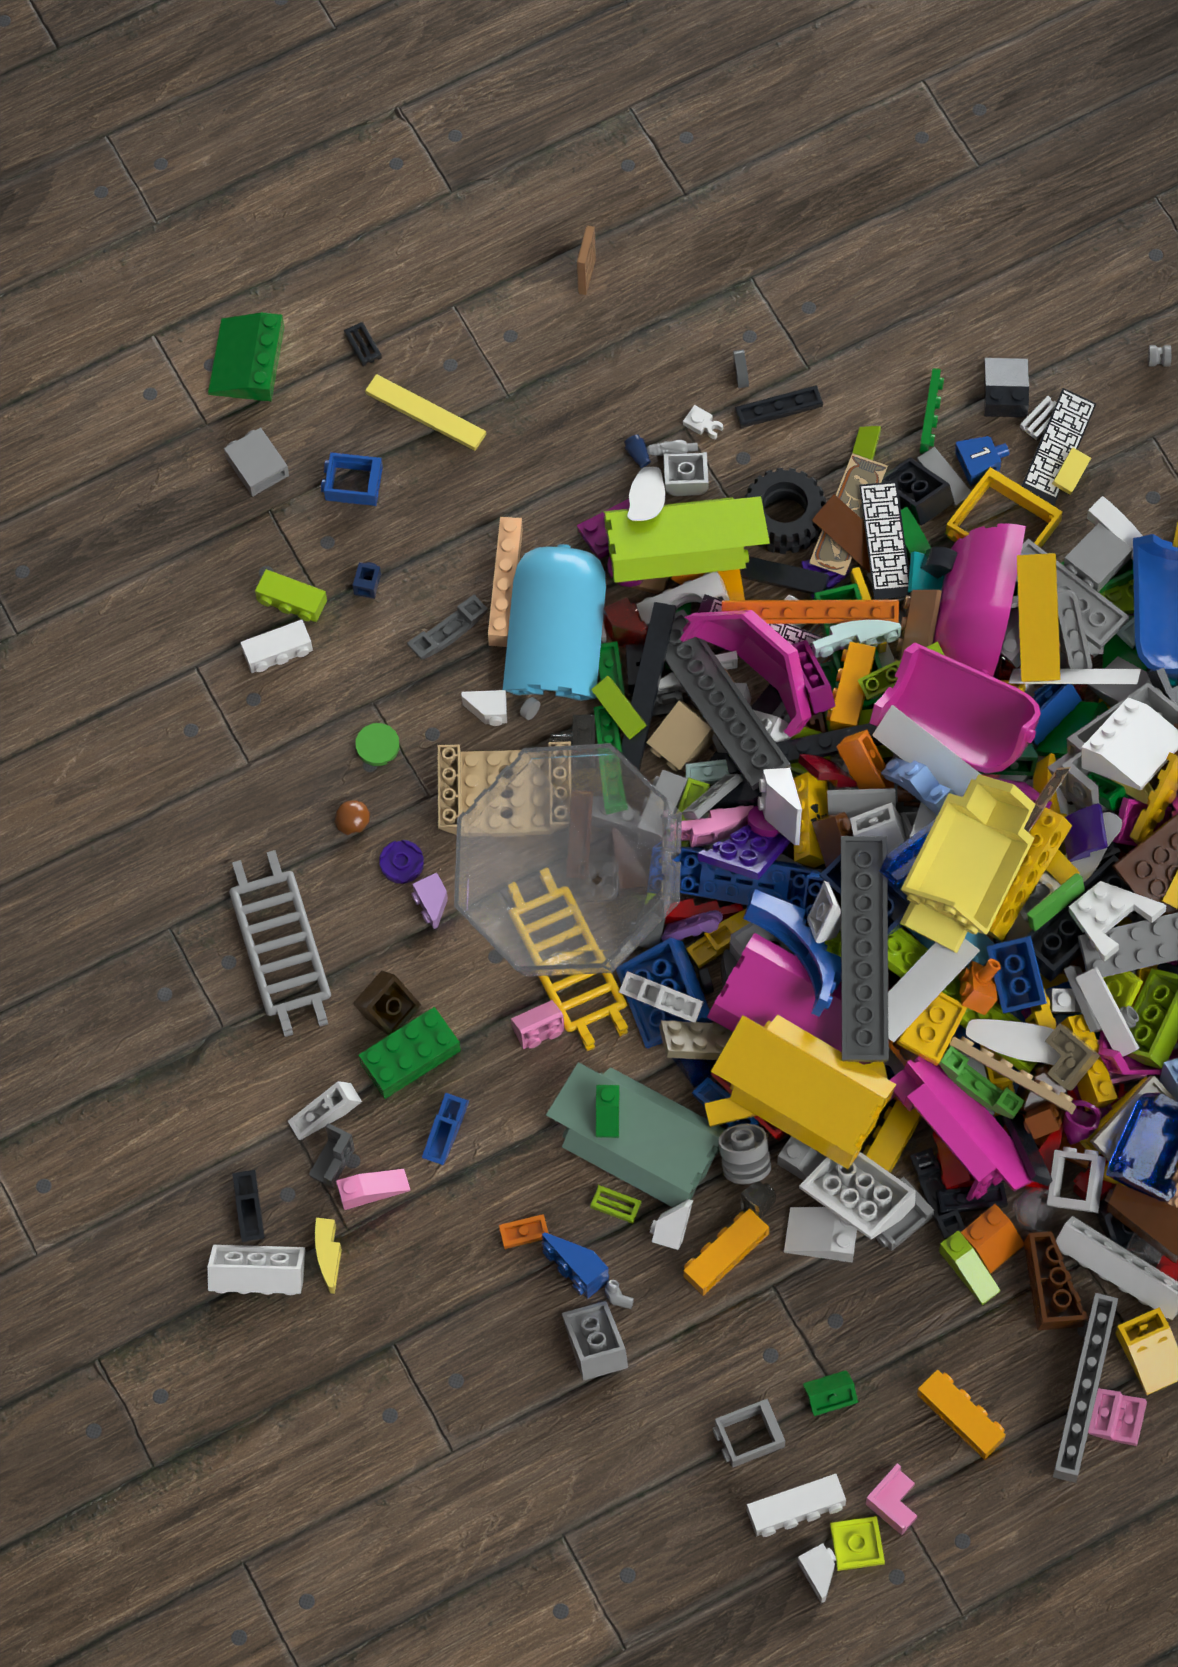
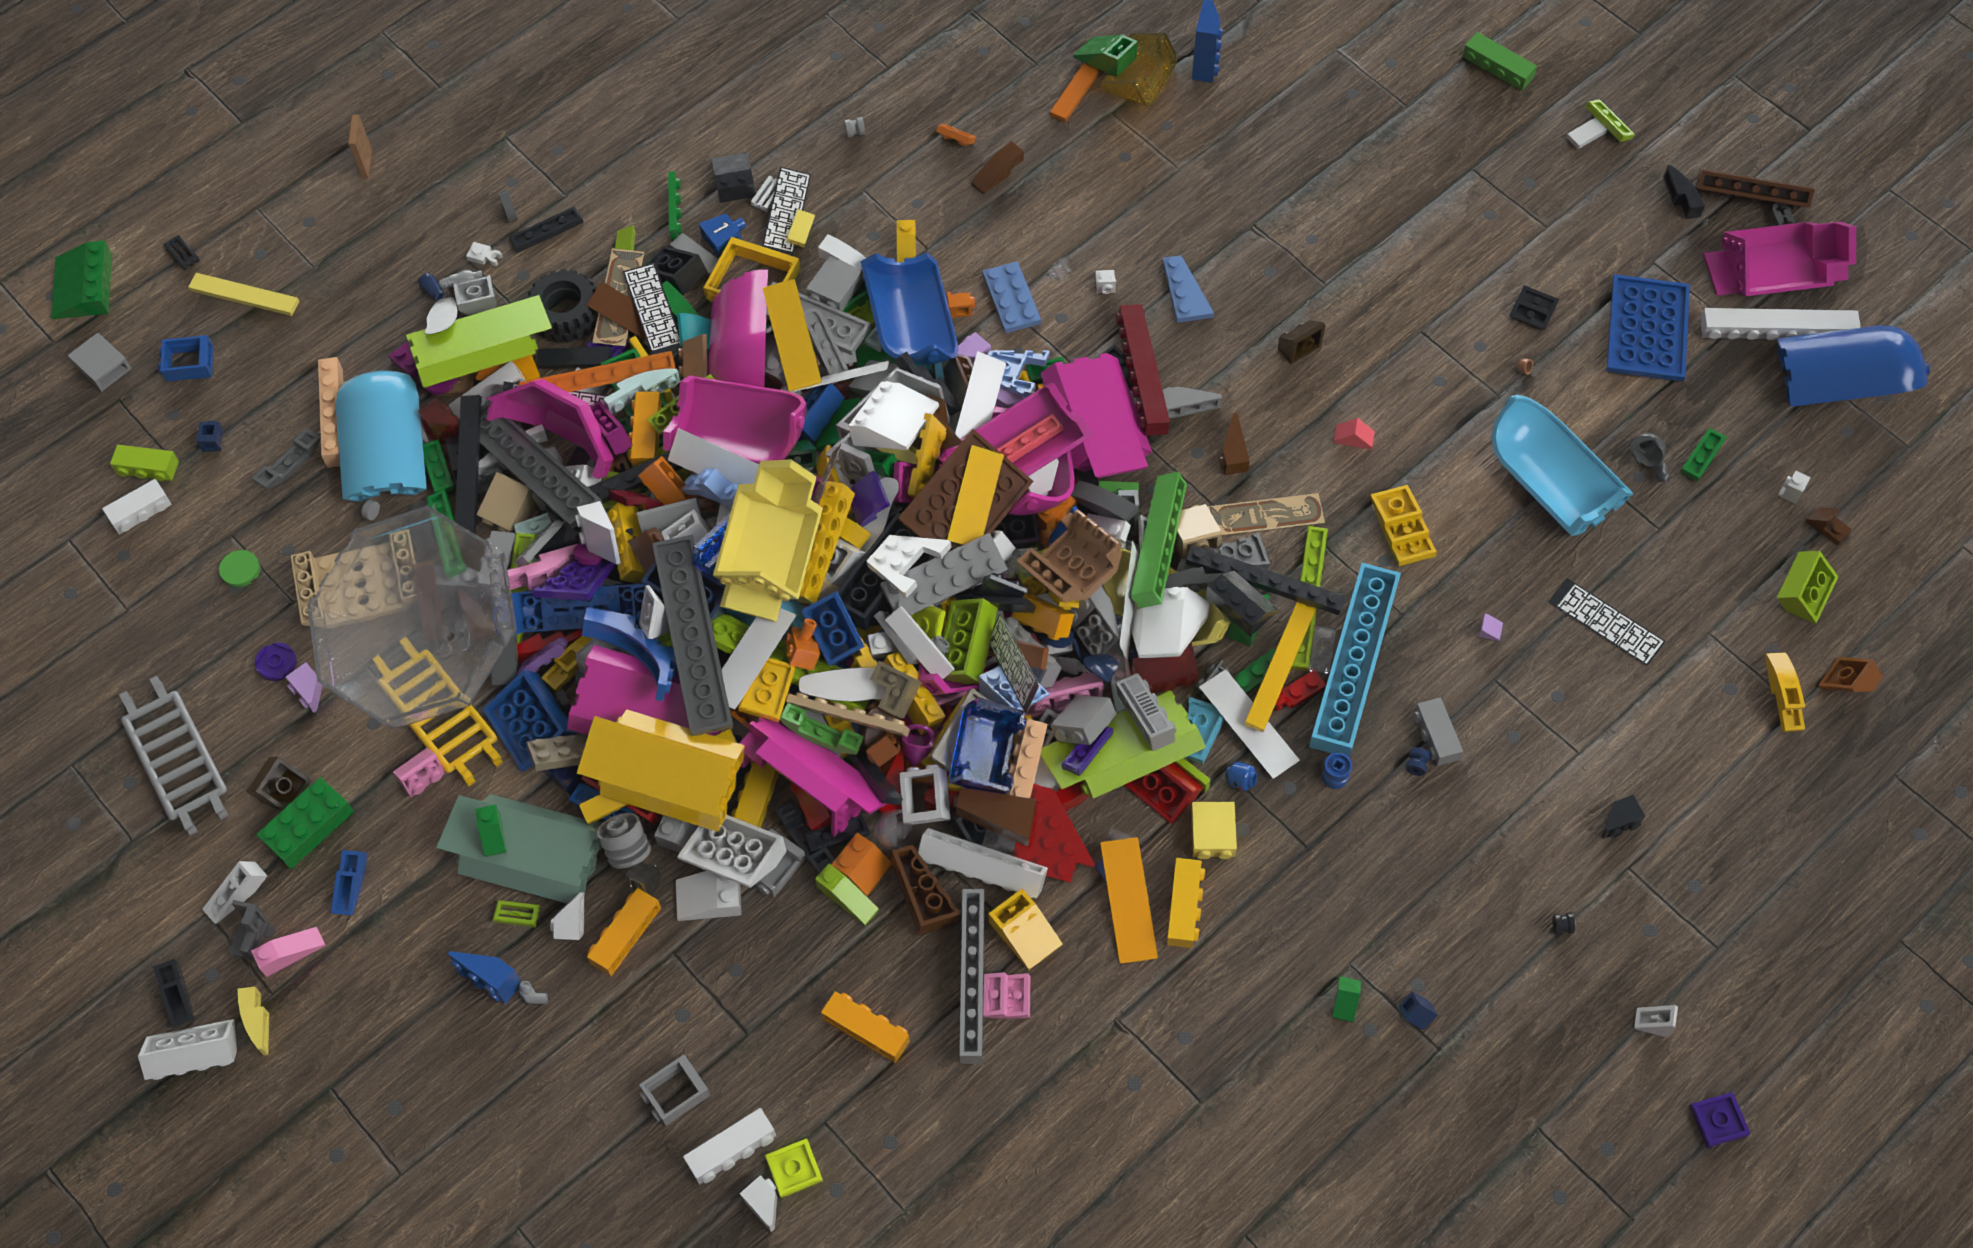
camera: 15 degrees left, 5 degrees down
dark orange hair [335,800,370,835] -> none
white slope [462,690,507,726] -> none
orange plate [499,1214,549,1249] -> none
light grey slope [562,1301,628,1381] -> none
lime tile [591,676,647,739] -> none
white slope [619,971,703,1023] -> none
green panel [803,1371,858,1416] -> none
bright pink panel [866,1463,917,1535] -> none
black brick [920,547,958,579] -> none
bright green tile [1027,873,1085,931] -> none

